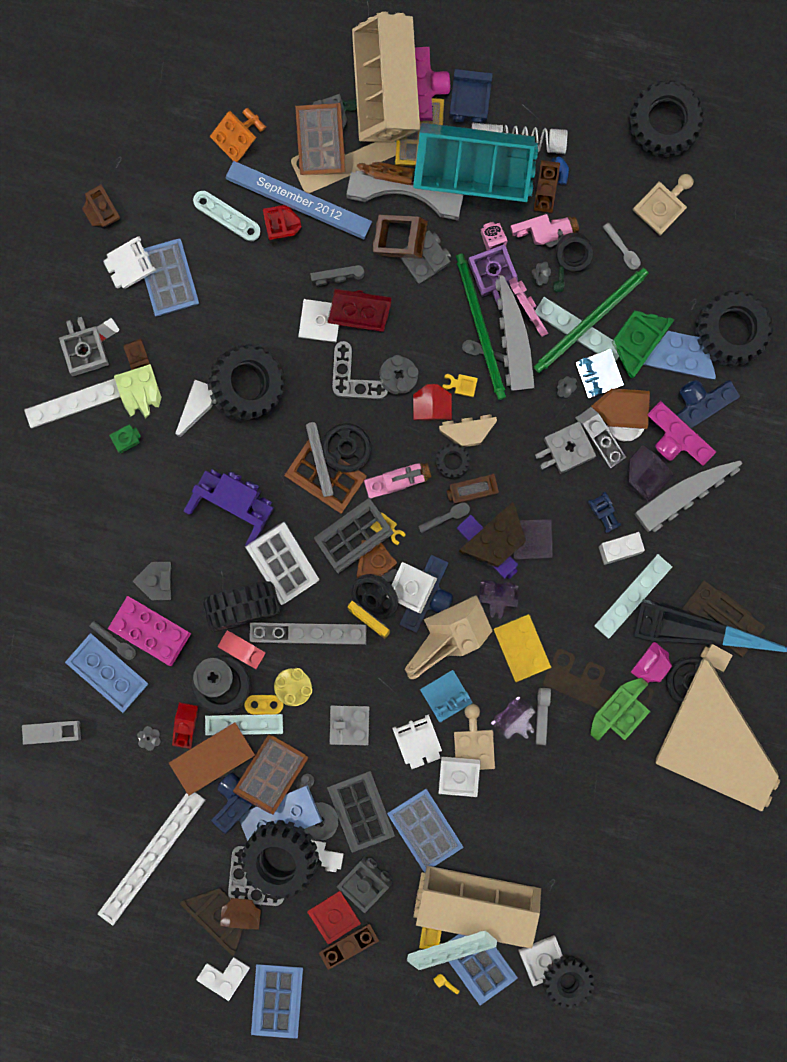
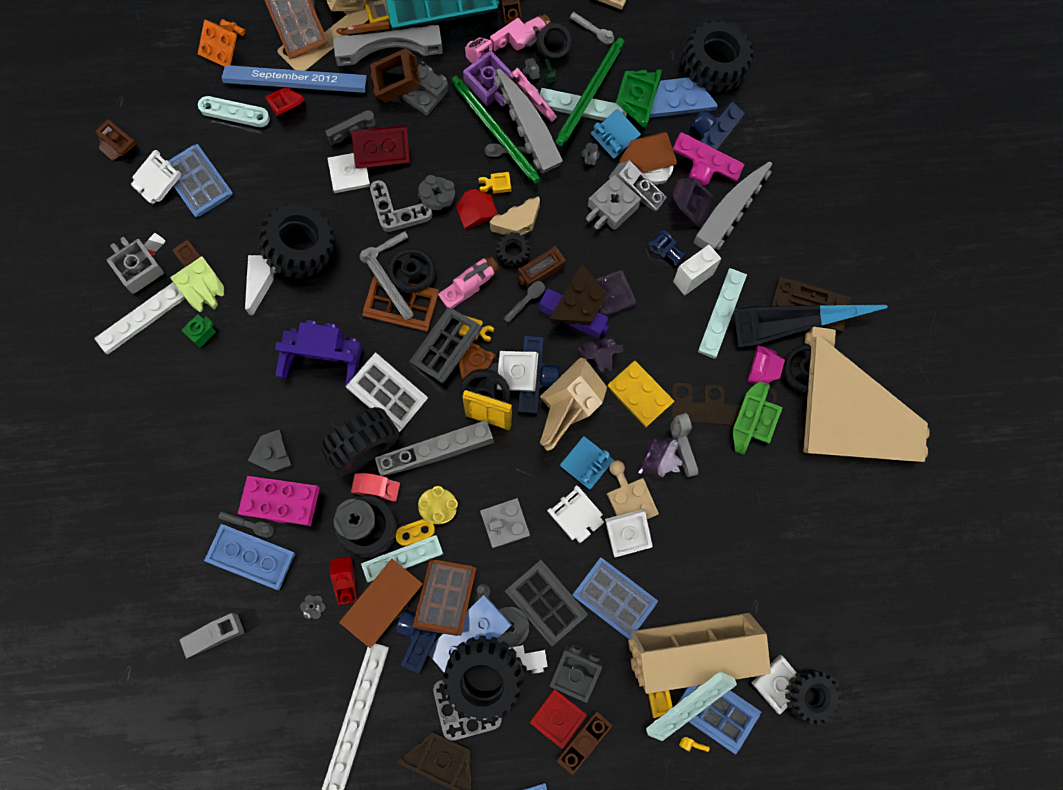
camera: 25 degrees left, 10 degrees down
reddish brown slope [220,898,261,930] -> none
none -> light grey piece [360,231,408,263]

